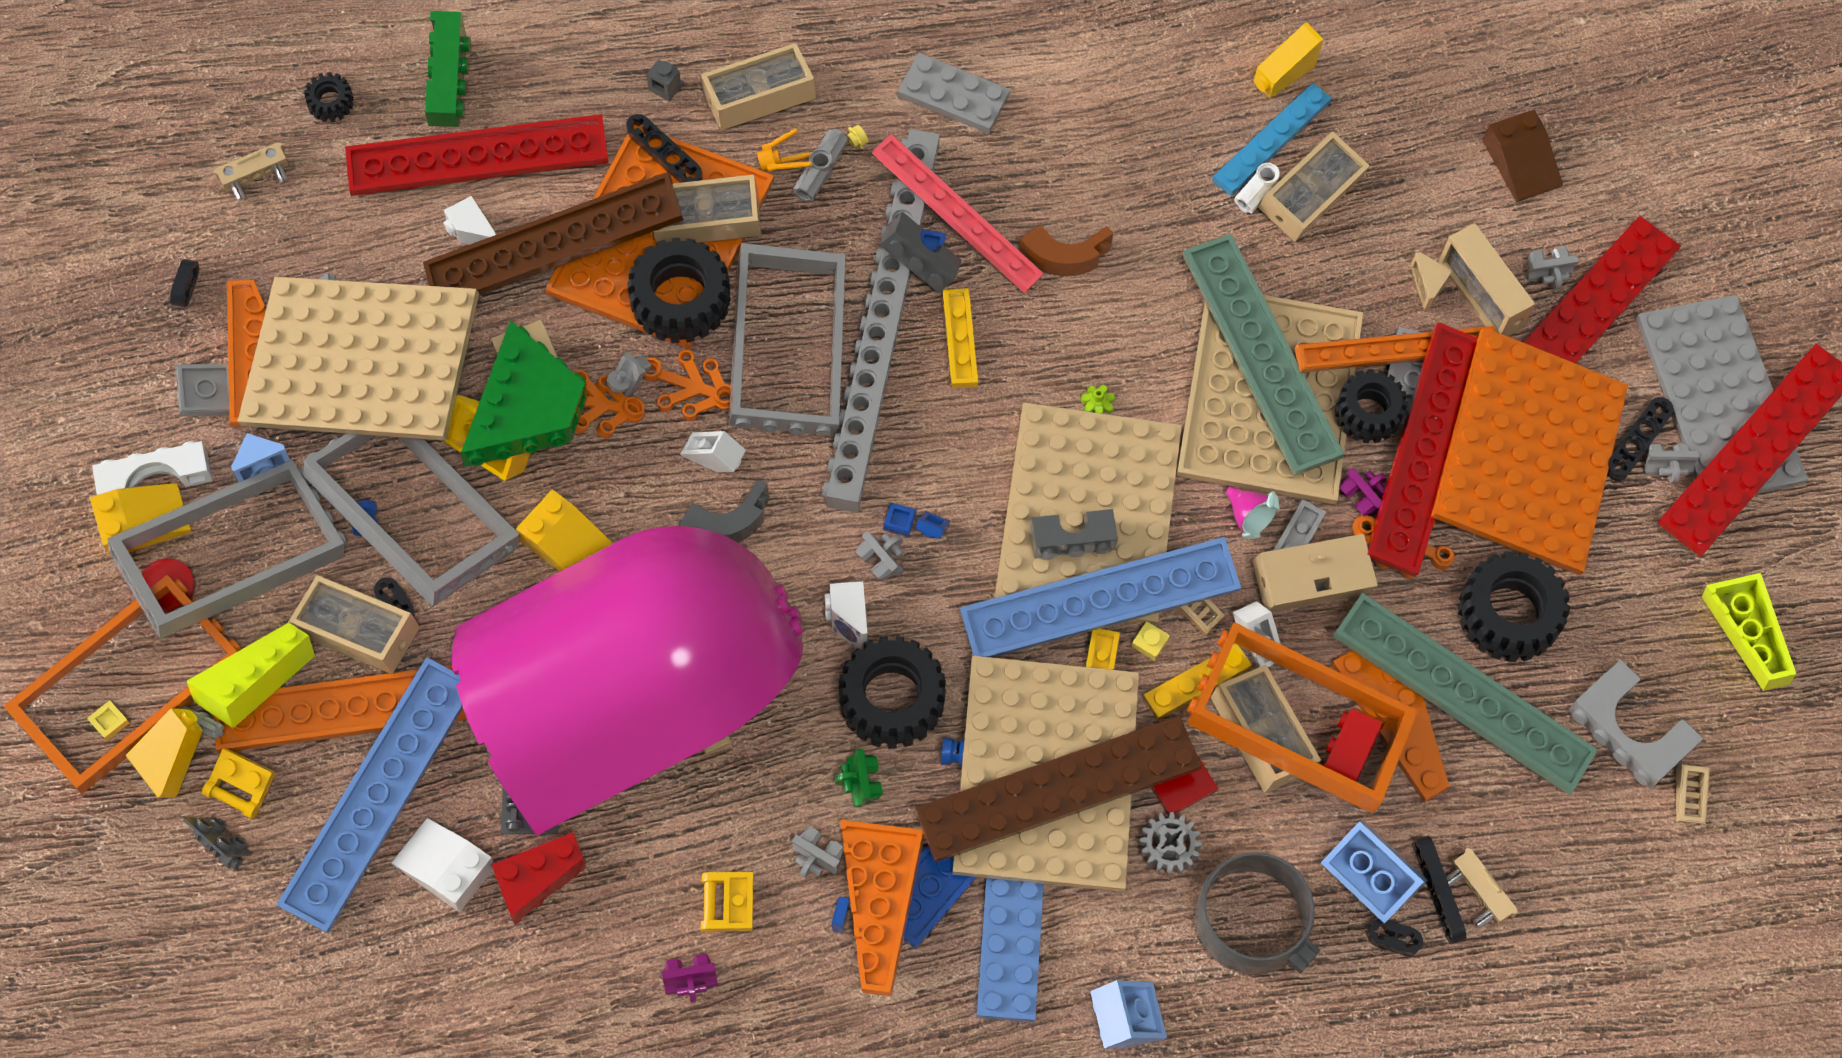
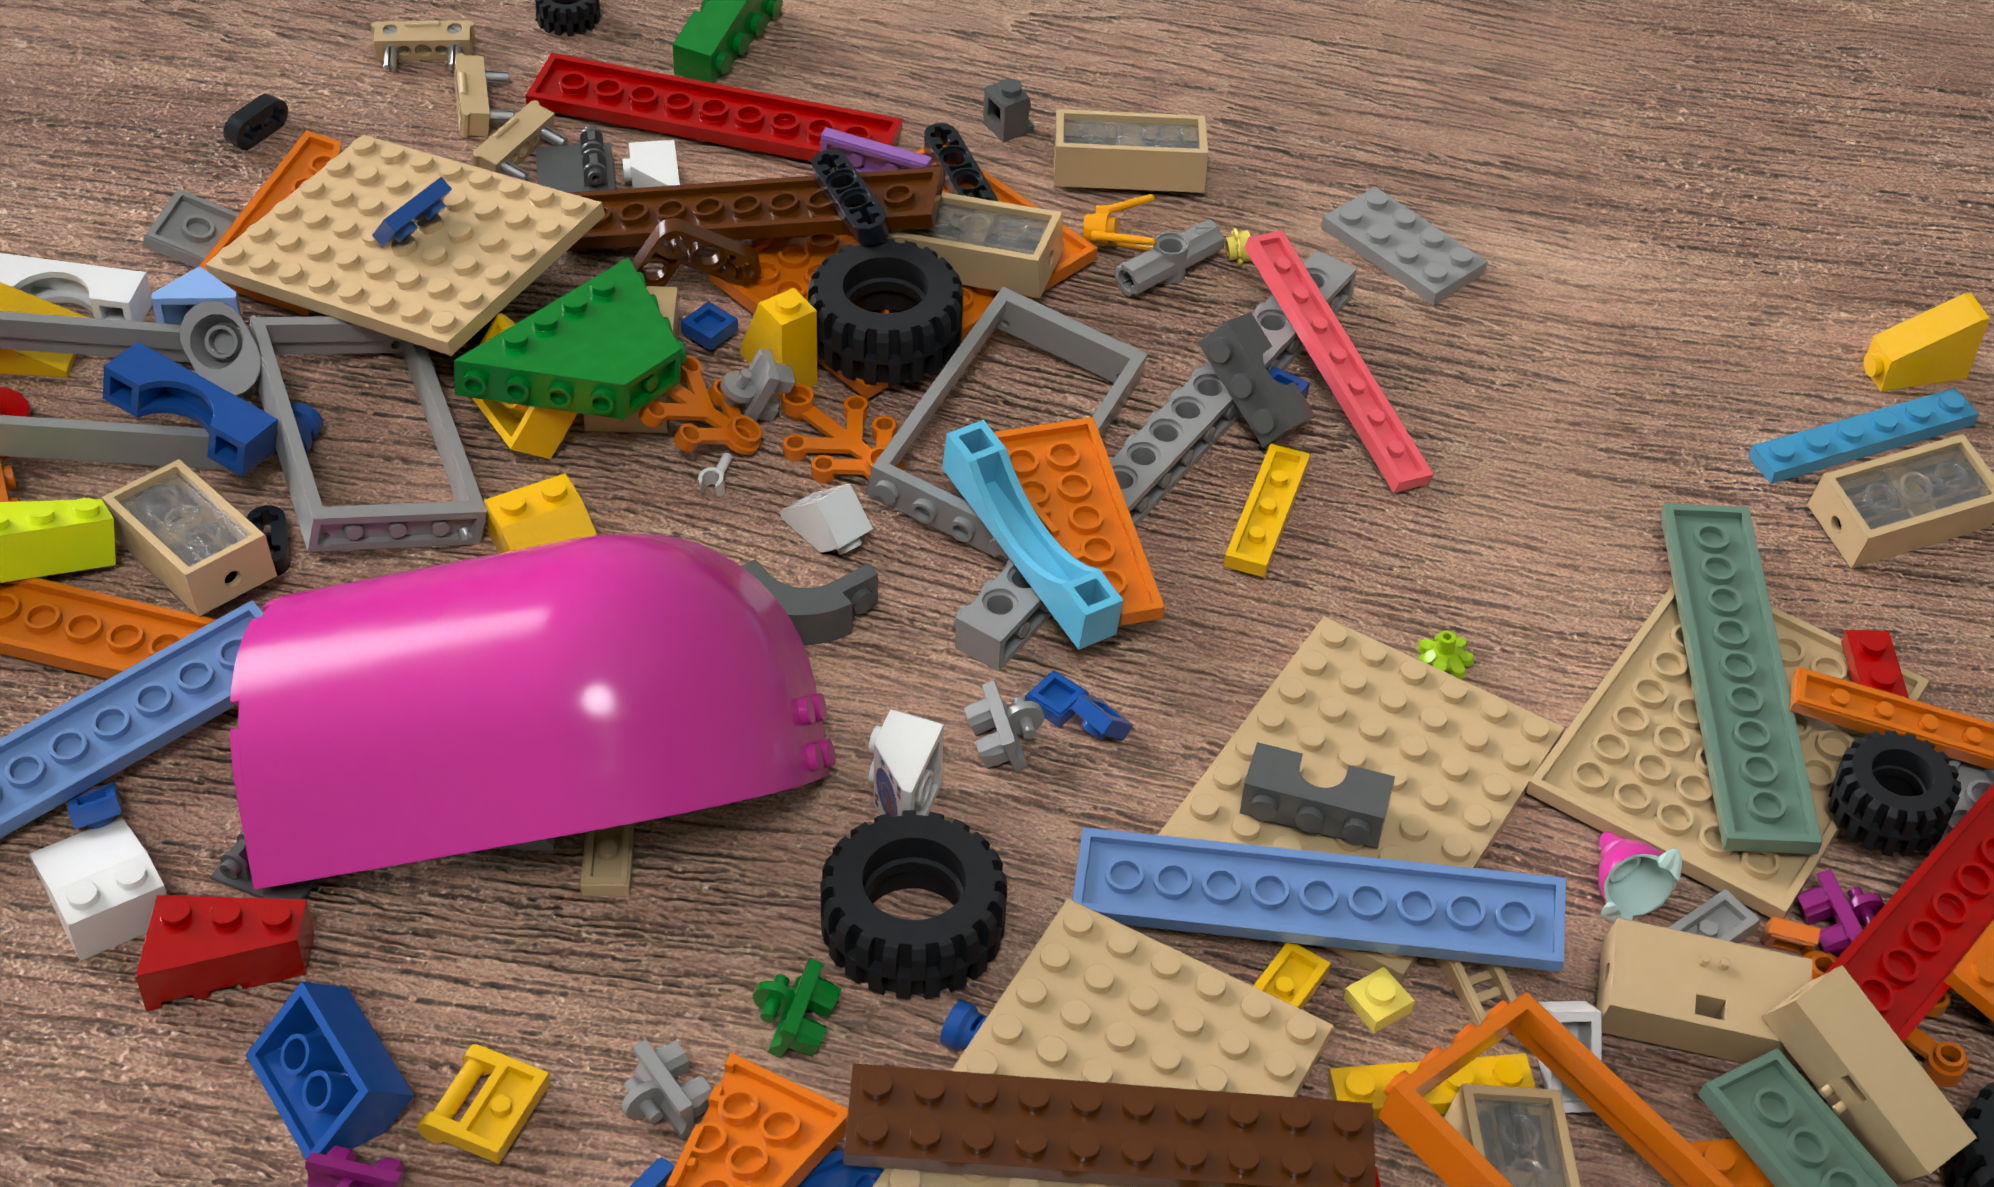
camera: 25 degrees right, 20 degrees down
dark orange arch [1019,225,1113,276] -> none
white piece [1234,163,1279,214] -> none
none -> blue plate [68,782,122,829]
none -> blue arch [103,342,278,477]
none -> light grey piece [180,301,261,396]
none -> blue slope [246,981,414,1159]
none -> blue plate [372,177,452,247]
none -> tan piece [454,53,515,138]
none -> tan piece [472,100,568,181]
none -> dark grey hinge [535,125,616,193]
none -> reddish brown beam [632,218,761,287]
none -> blue plate [681,301,738,351]
none -> white hand [698,453,732,497]
none -> yellow slope [740,288,818,396]
none -> black beam [811,149,890,245]
none -> medium lavender tile [821,127,932,172]
none -> medium azure arch [942,420,1124,650]
none -> orange wing [994,417,1165,626]
none -> orange tile [1761,916,1821,955]
none -> tan brick [1762,965,1977,1184]
none -> red plate [1841,630,1909,698]

